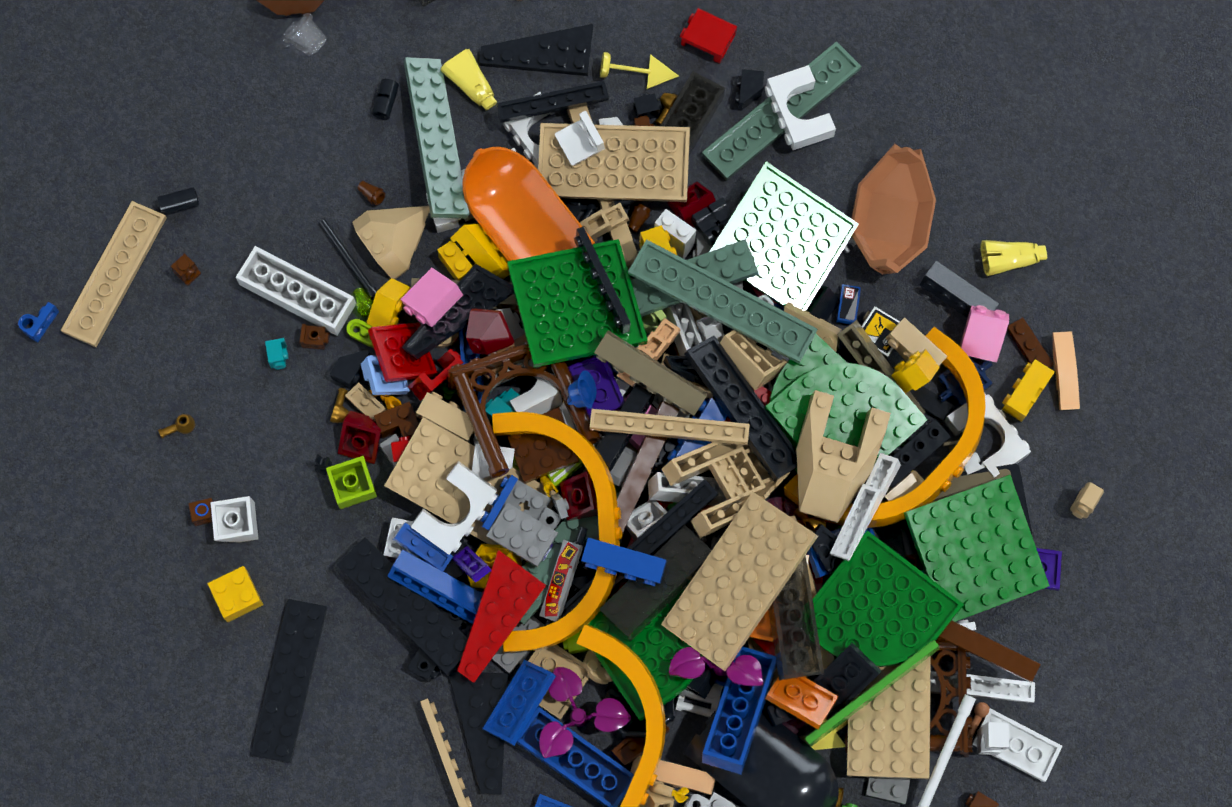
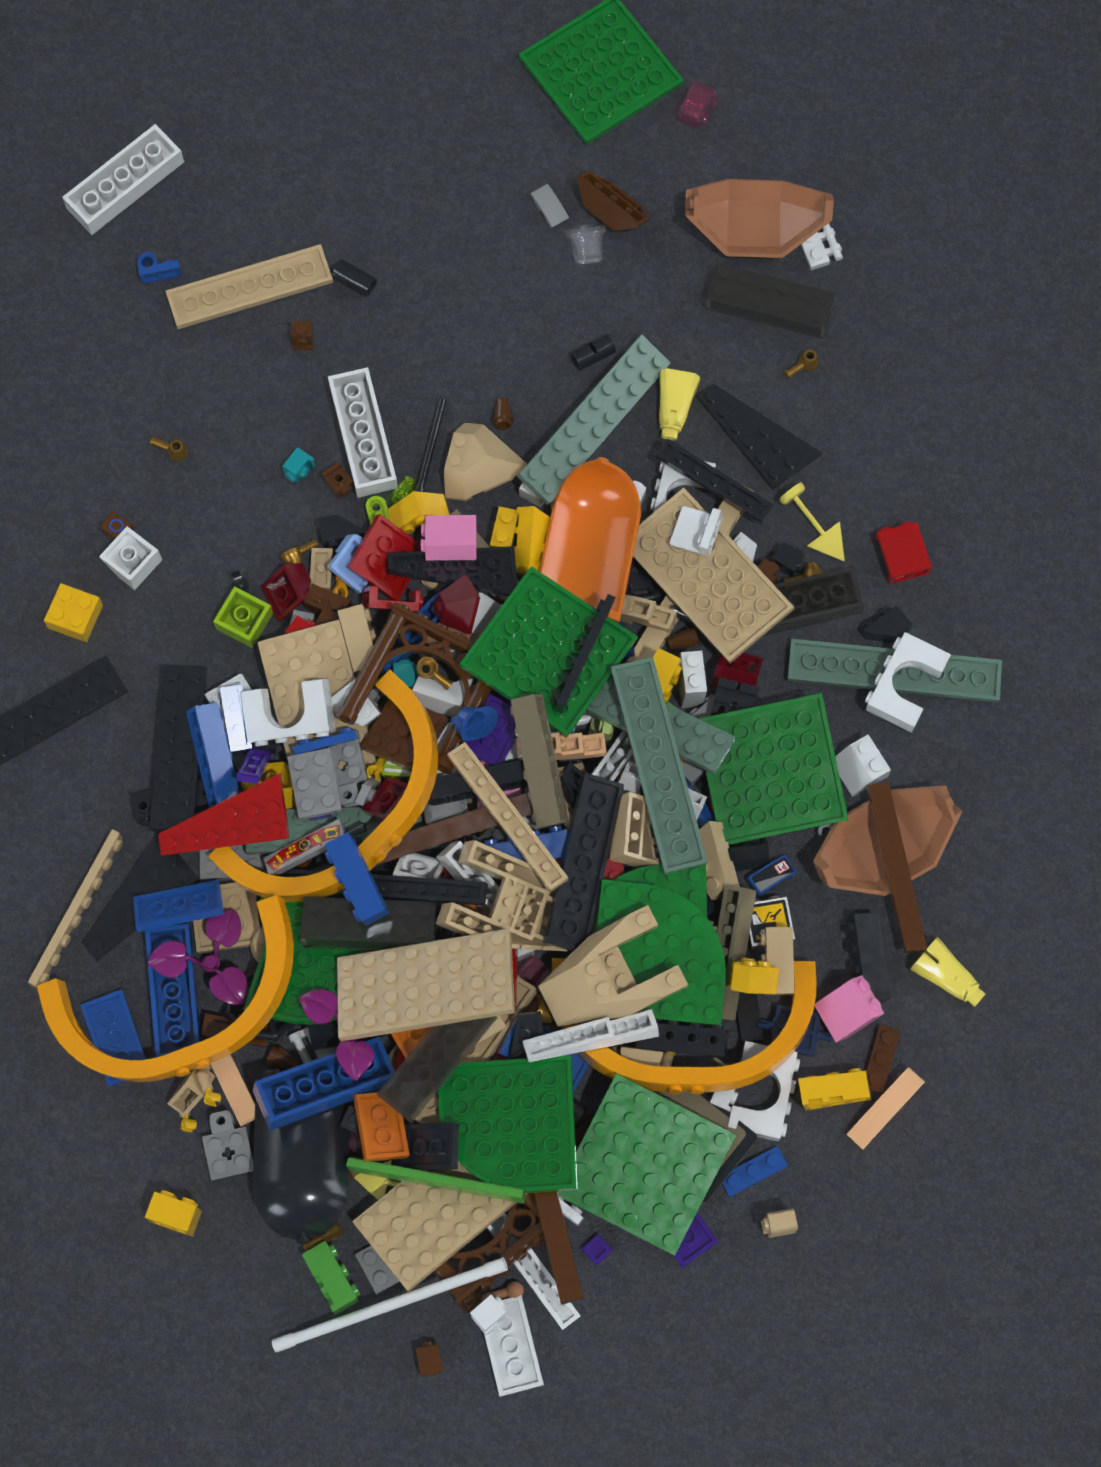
camera: 50 degrees right, 0 degrees up
none -> reddish brown cone [266,1045,300,1070]
none -> pearl gold bar [416,657,453,690]
none -> light grey slope [530,184,569,228]
none -> dark purple tile [581,1234,613,1266]
none -> blue plate [722,1146,788,1198]
none -> white slope [835,735,891,797]
none -> reddish brown tile [867,782,927,953]

